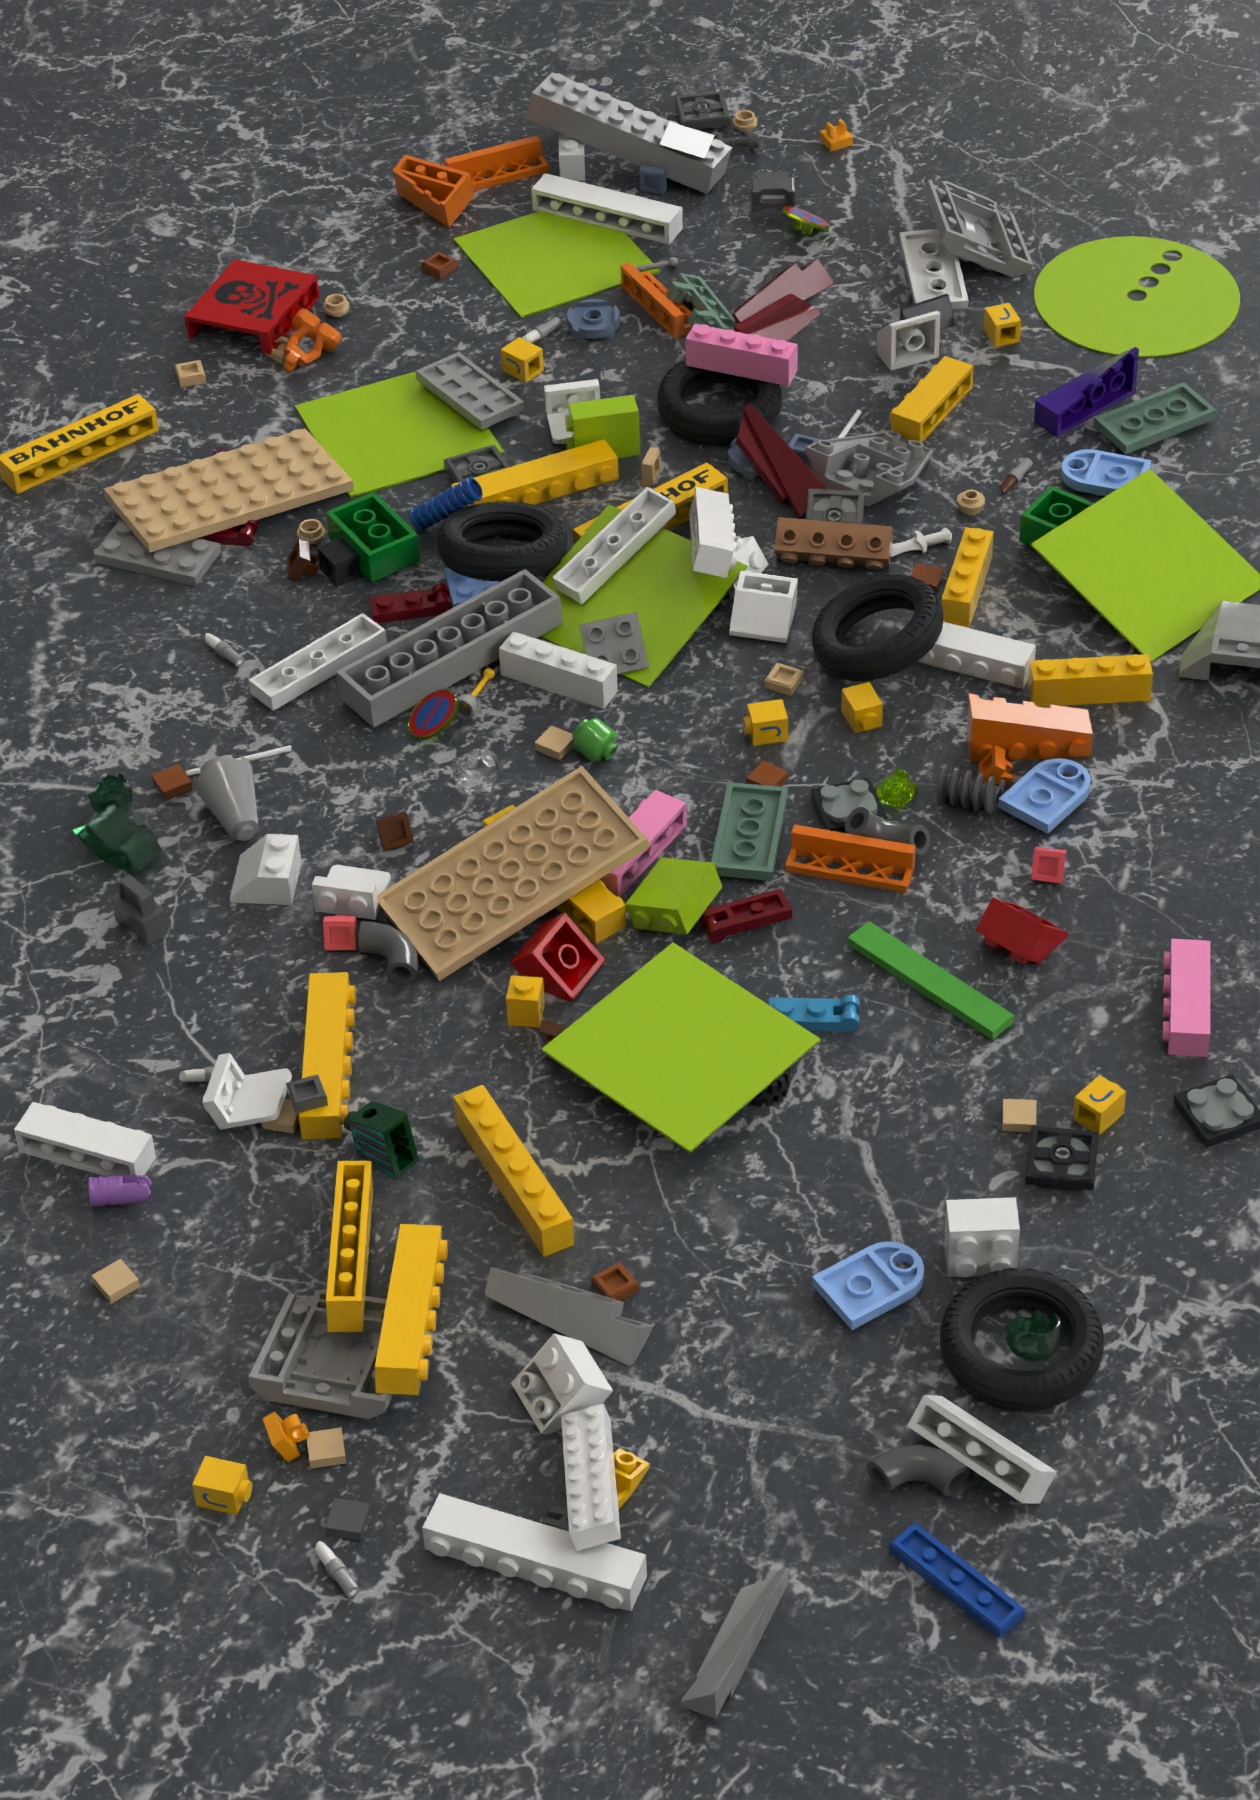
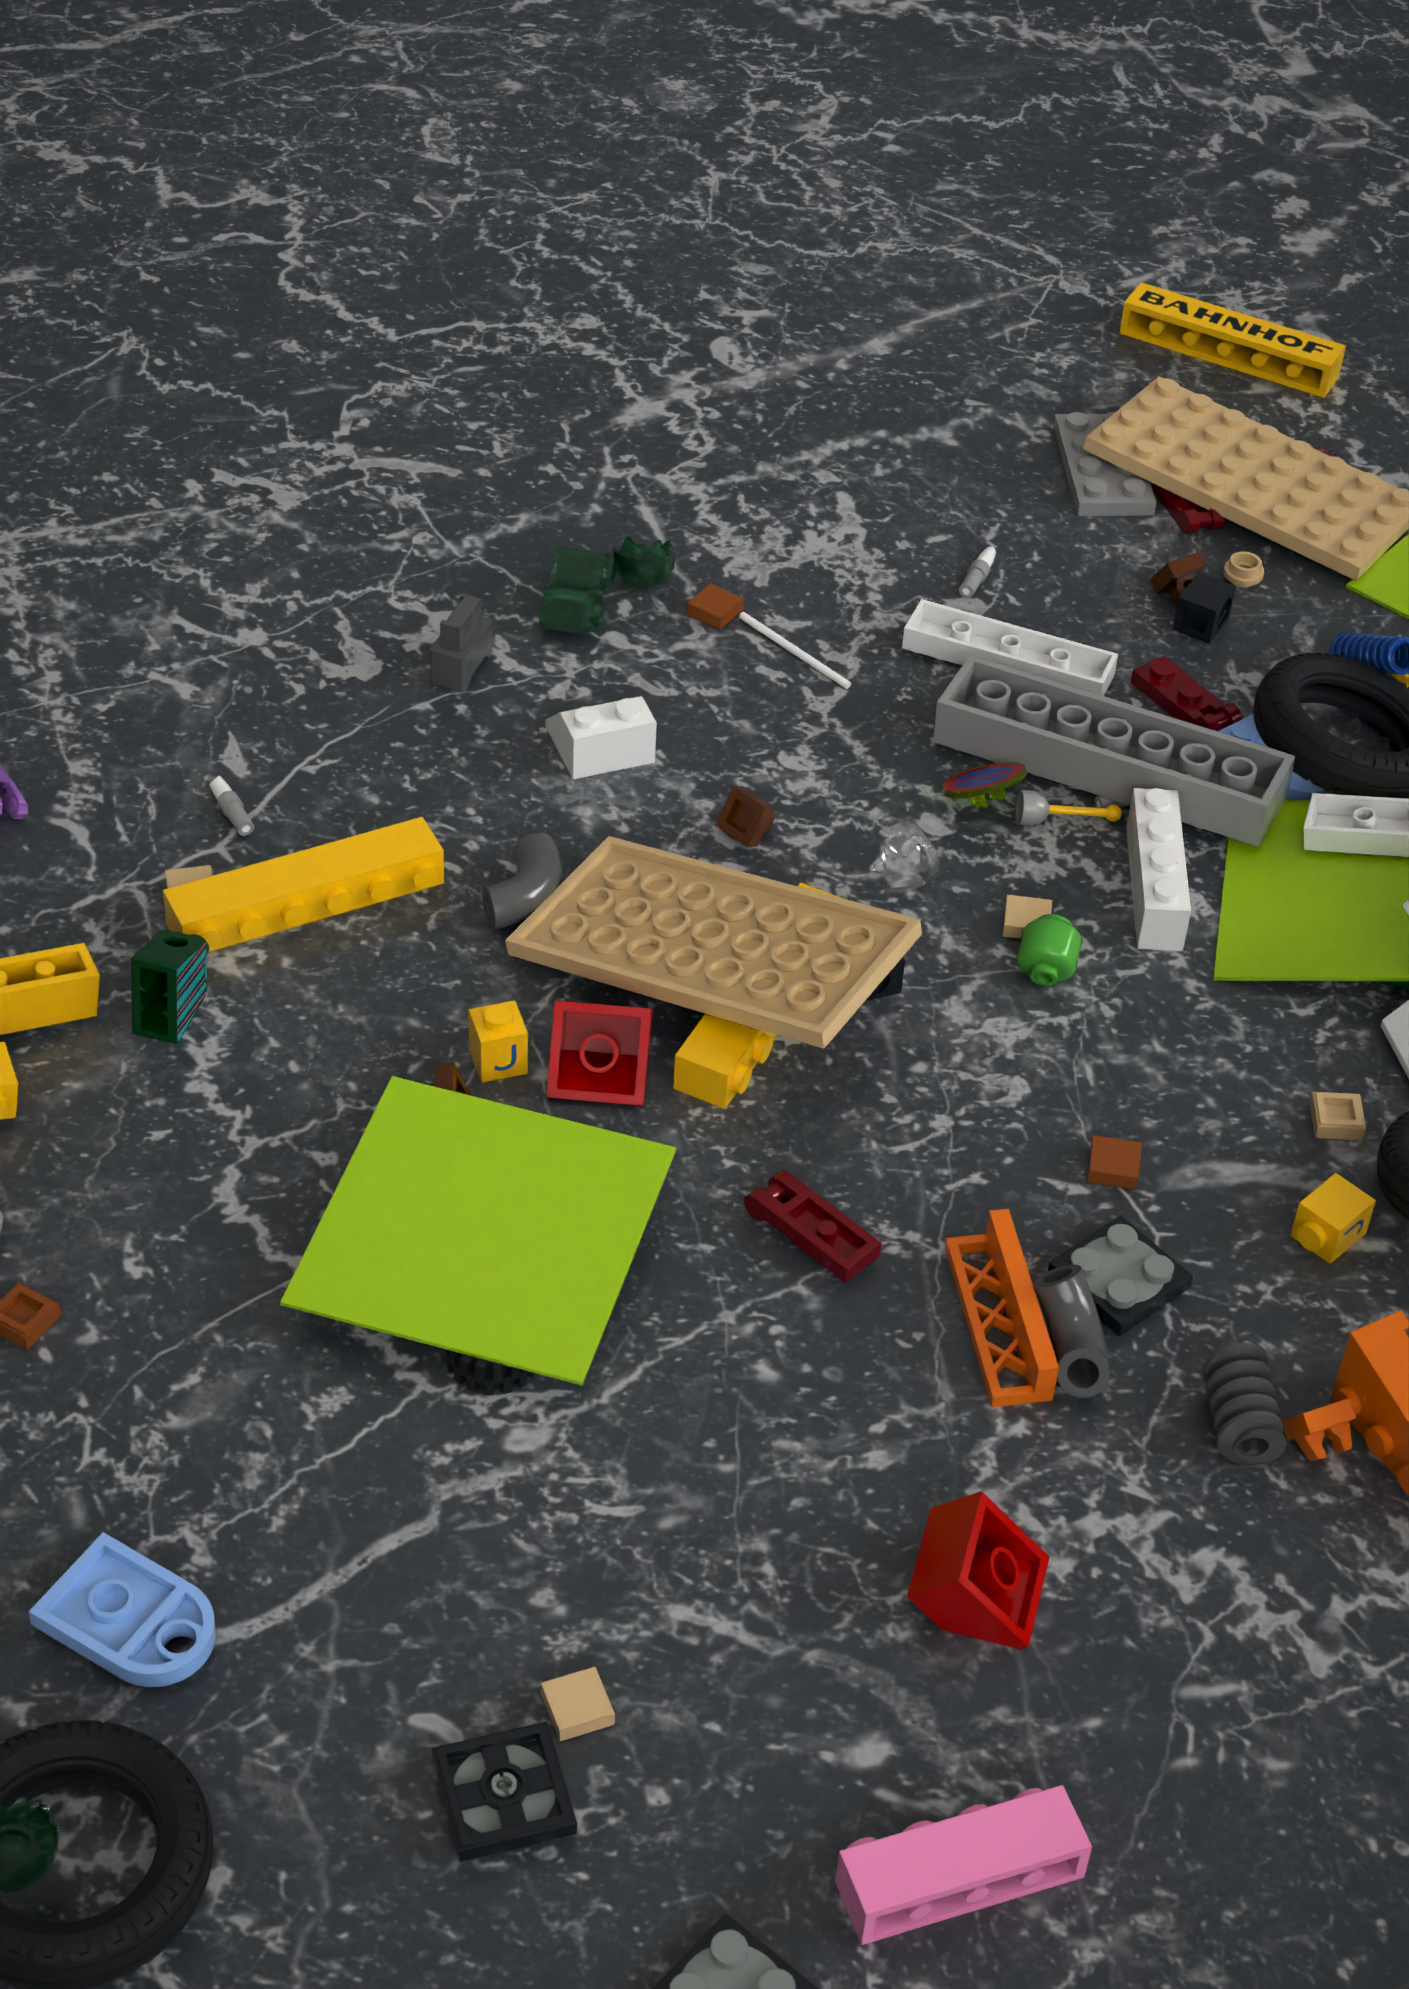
camera: 60 degrees right, 0 degrees up
white brick [14,1102,156,1176] -> none
light grey cone [193,755,259,841] -> none
white bracket [202,1053,292,1130] -> none
dark grey tile [286,1074,328,1114] -> none
white bracket [312,865,391,920] -> none
coral tile [323,915,357,950] -> none
green brick [326,492,420,582] -> none
yellow brick [453,1085,574,1257] -> none
light grey hinge [580,612,649,675] -> none
bright pink brick [600,790,687,897] -> none
lime brick [625,857,722,935] -> none
sand green plate [711,782,788,881] -> none
yellow brick [742,699,788,746] -> none
dark azure plate [769,995,860,1031] -> none
bright green tile [847,921,1014,1040] -> none
clear neon green tile [875,768,918,810] -> none
white brick [944,1197,1020,1277] -> none
light blue plate [998,758,1091,834] -> none
coral tile [1031,847,1067,884] -> none
yellow brick [1073,1075,1126,1136] -> none

